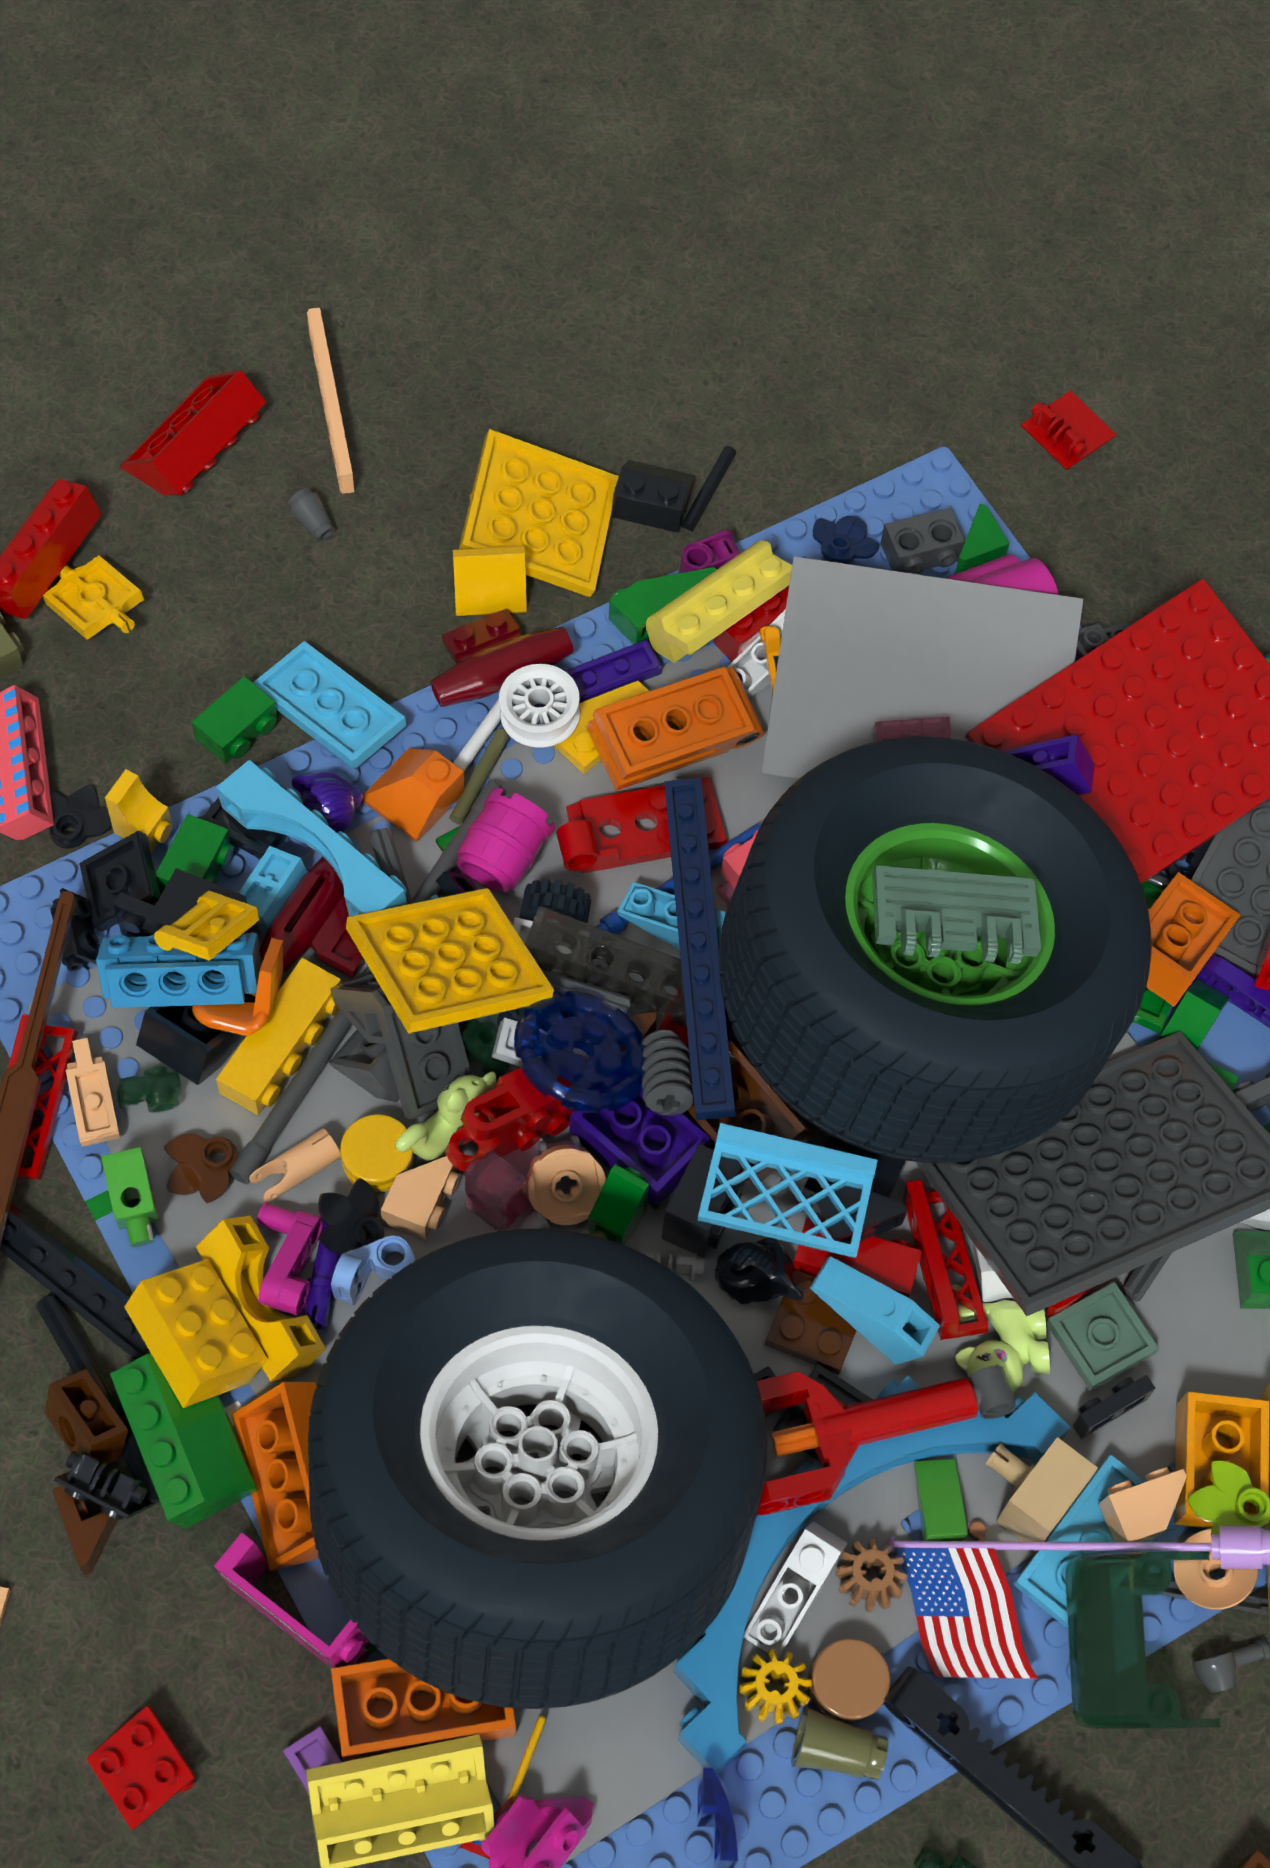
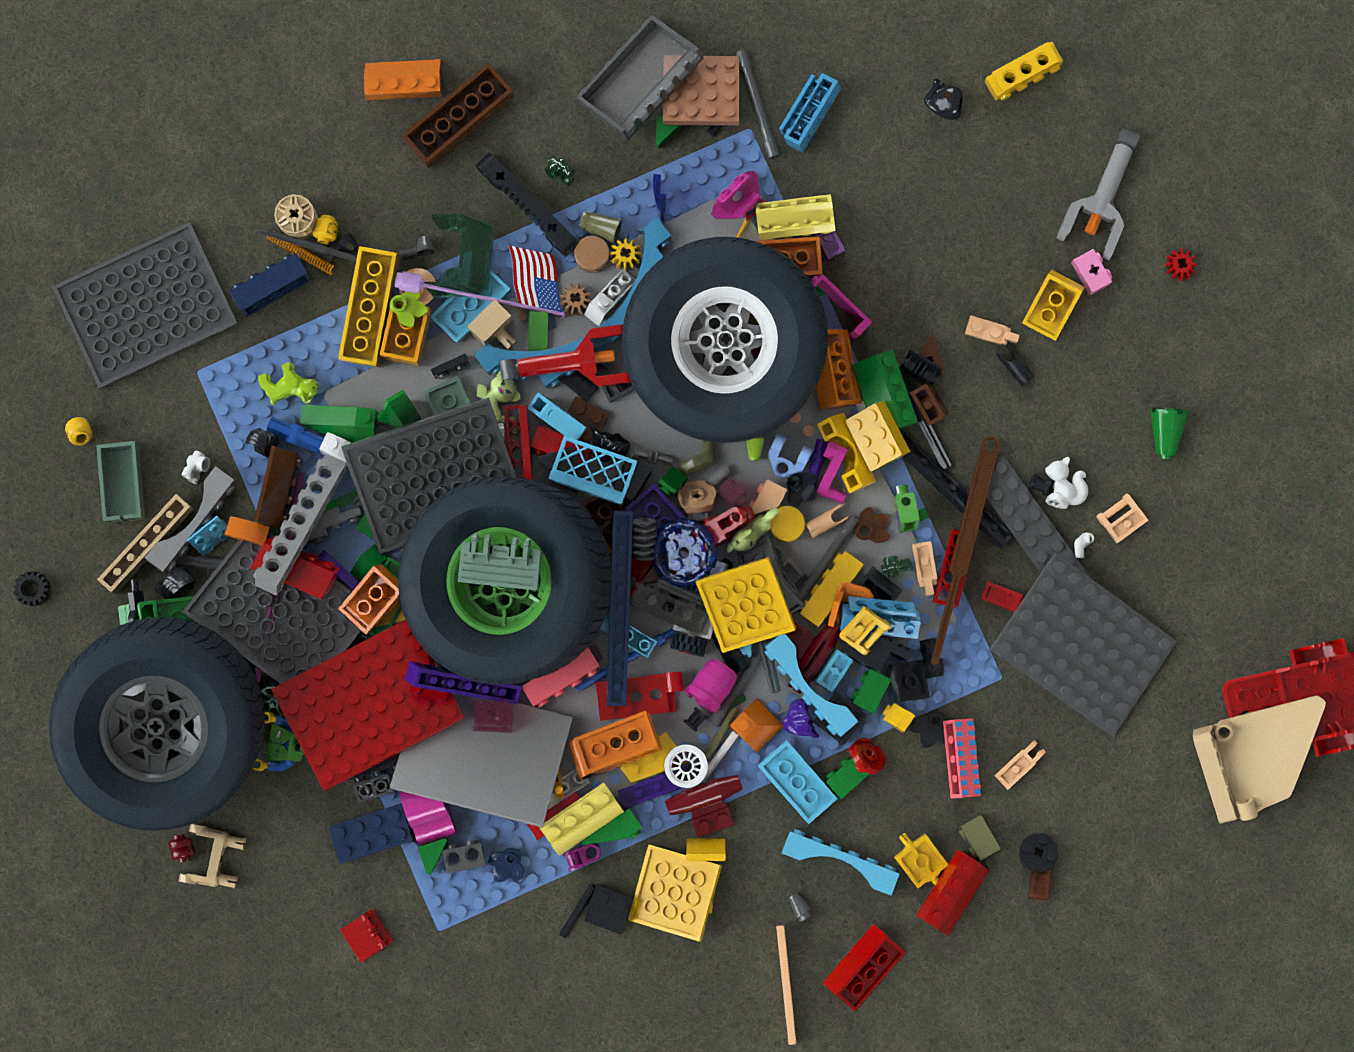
camera: 165 degrees left, 20 degrees up
red hinge [86,1705,196,1830] -> none
light nougat slope [1098,1467,1187,1542] -> none
none -> dark blue brick [328,803,417,864]
none -> green wedge [376,390,422,428]
none -> black bush [683,707,708,732]
none -> medium azure arch [781,829,899,895]
none -> red plate [849,737,886,775]

